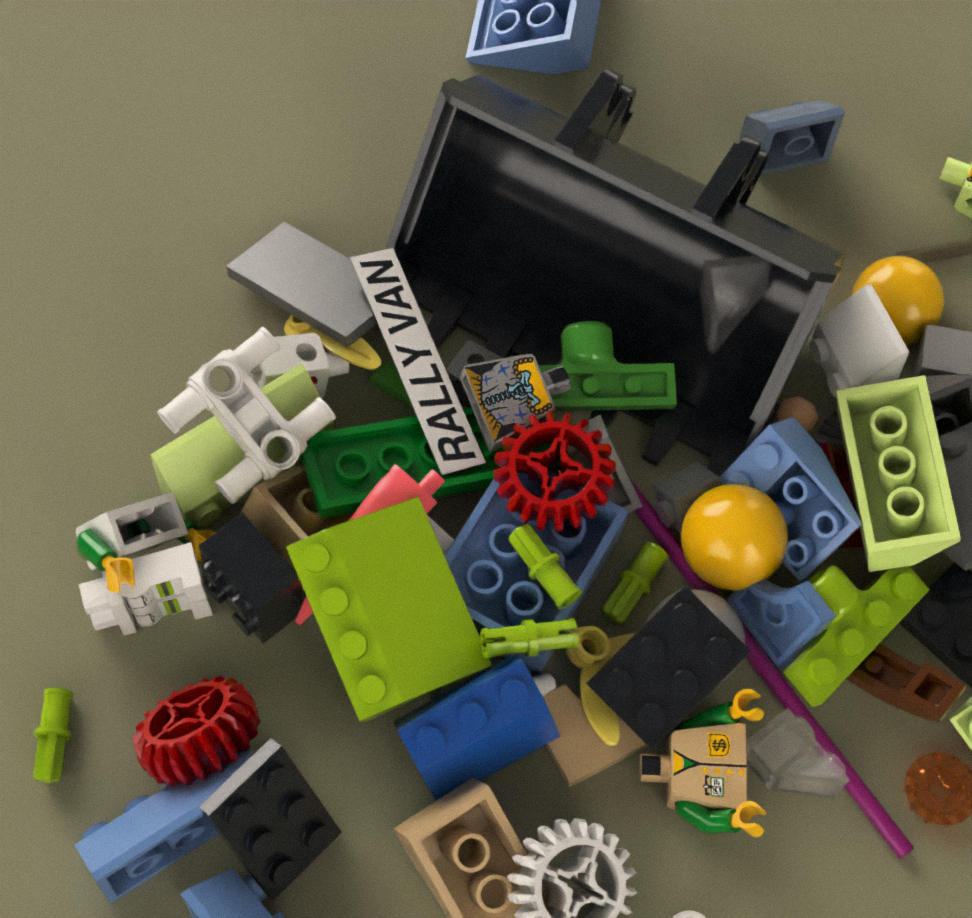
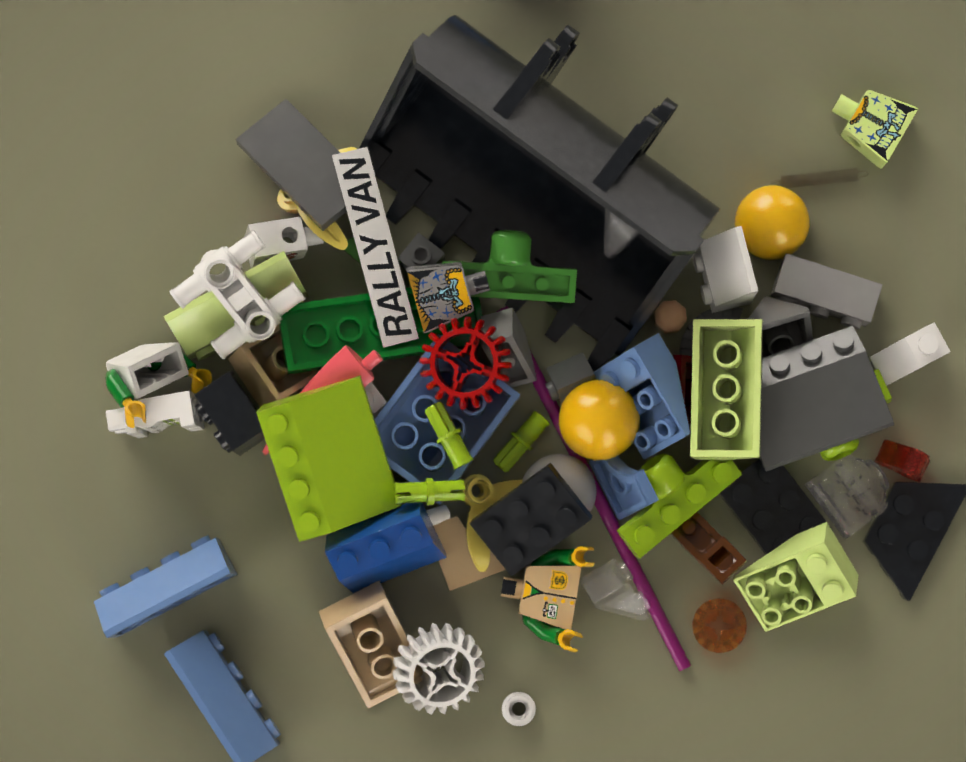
camera: 10 degrees right, 20 degrees up
lime axle [33,687,73,783] -> none
red gear [132,676,261,787] -> none
black plate [198,738,342,901] -> none
sand blue slope [740,100,845,175] -> none

